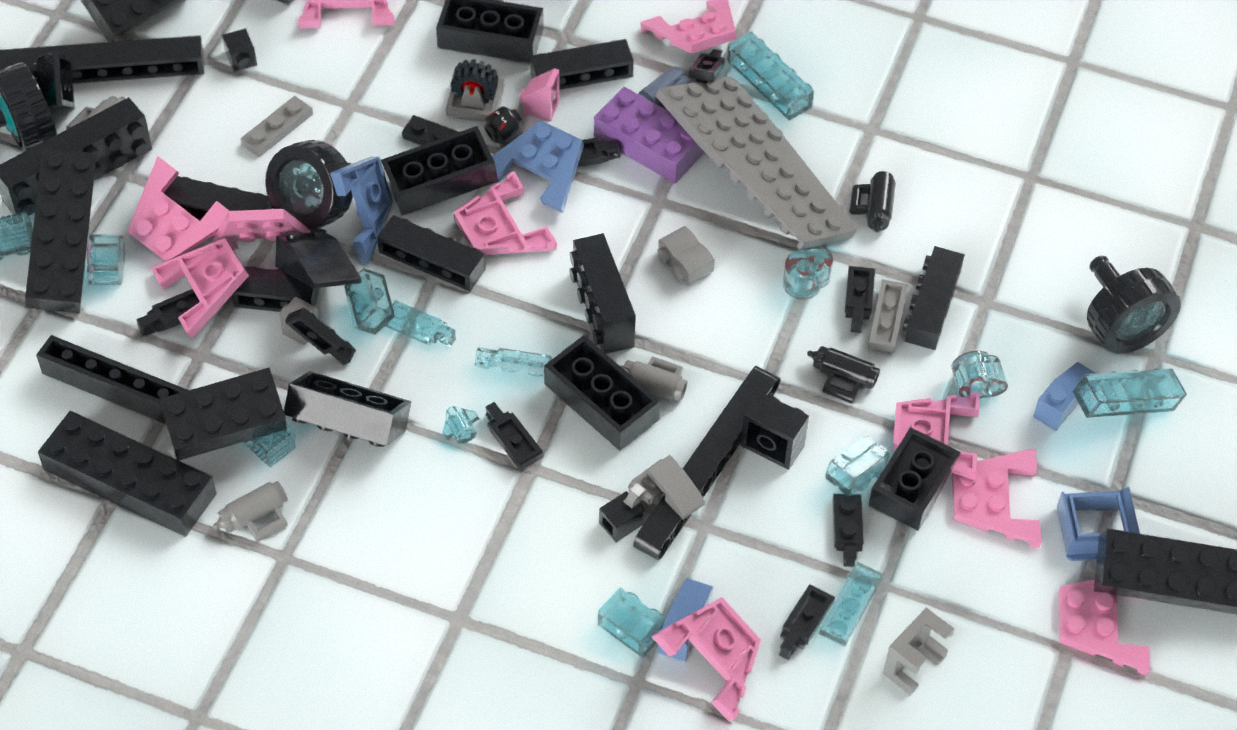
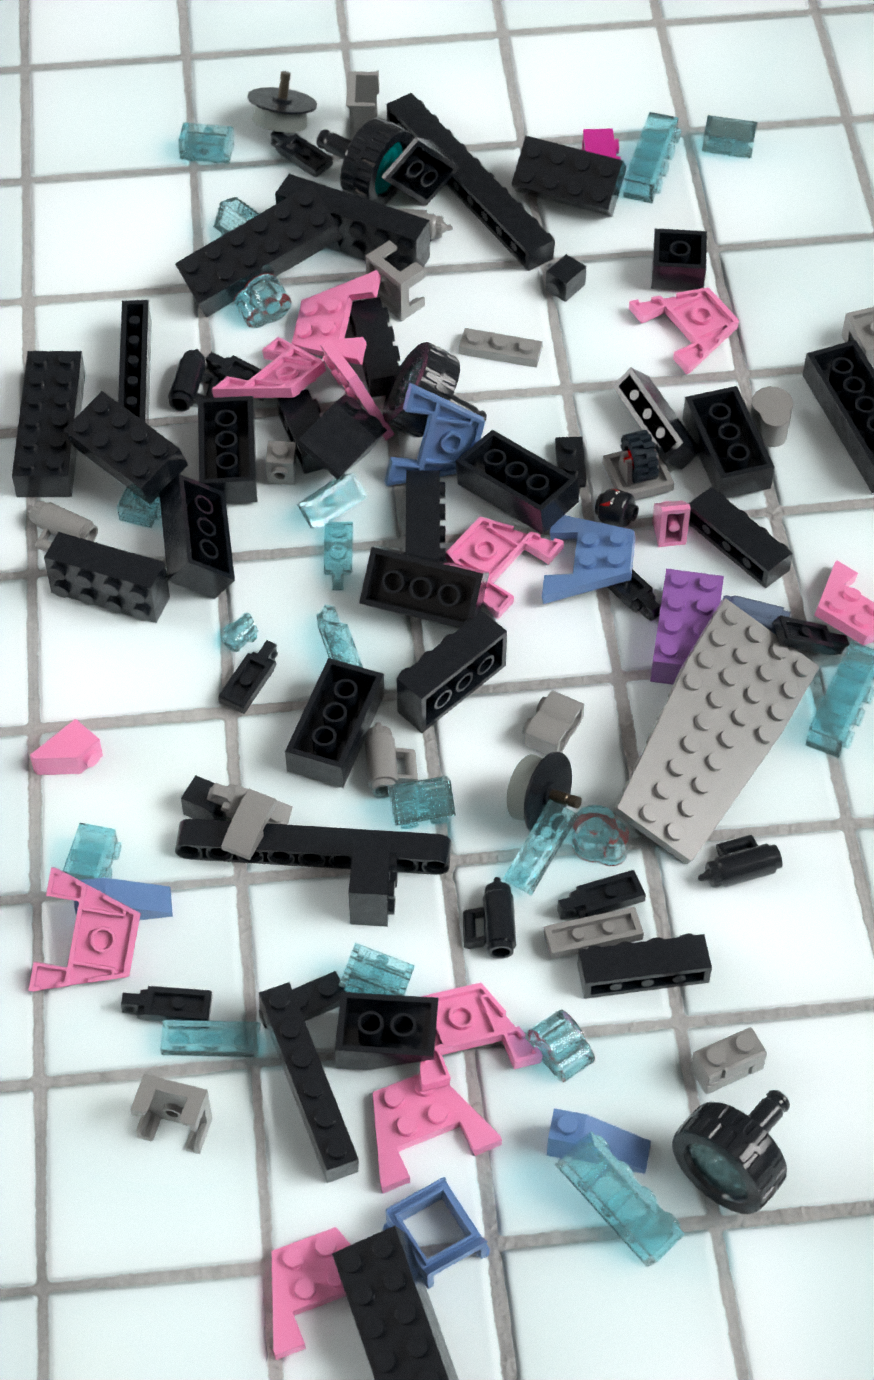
camera: 65 degrees right, 0 degrees up
black hinge [285,307,356,365] -> none
none -> bright pink slope [30,719,103,775]
none -> black brick [44,532,170,623]
none -> black piece [168,349,221,412]
none -> black brick [198,396,258,504]
none -> black brick [259,982,359,1183]
none -> black brick [359,546,489,628]
none -> light grey panel [366,240,425,321]
none -> clear light blue brick [387,776,456,829]
none -> clear light blue plate [503,800,578,896]
none -> piece [506,752,582,836]
none -> black brick [612,367,701,470]
none -> light grey brick [690,1027,767,1095]

